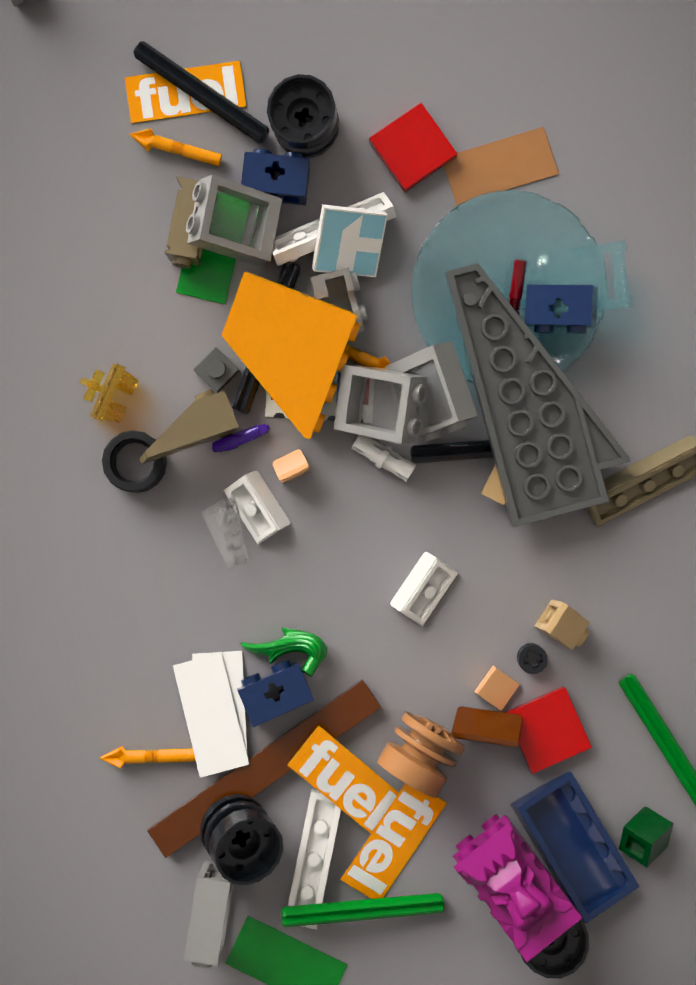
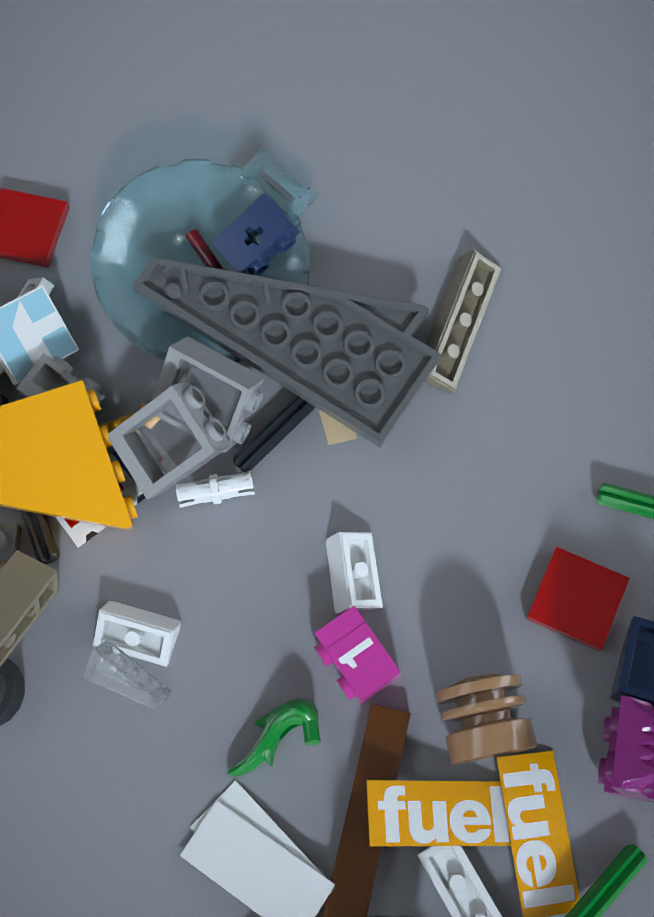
camera: 35 degrees left, 15 degrees down
dark purple piece [212,424,270,452] -> none
dark blue brick [237,659,314,727] -> none
light nougat slope [272,449,310,484] -> none
medium nougat sticker [444,127,559,205] -> none
reddish brown slope [452,706,523,748] -> none
light nougat slope [474,665,520,711] -> none
black bush [517,643,548,674] -> none
tan slope [534,599,590,650] -> none
none -> dark pink brick [313,606,401,704]

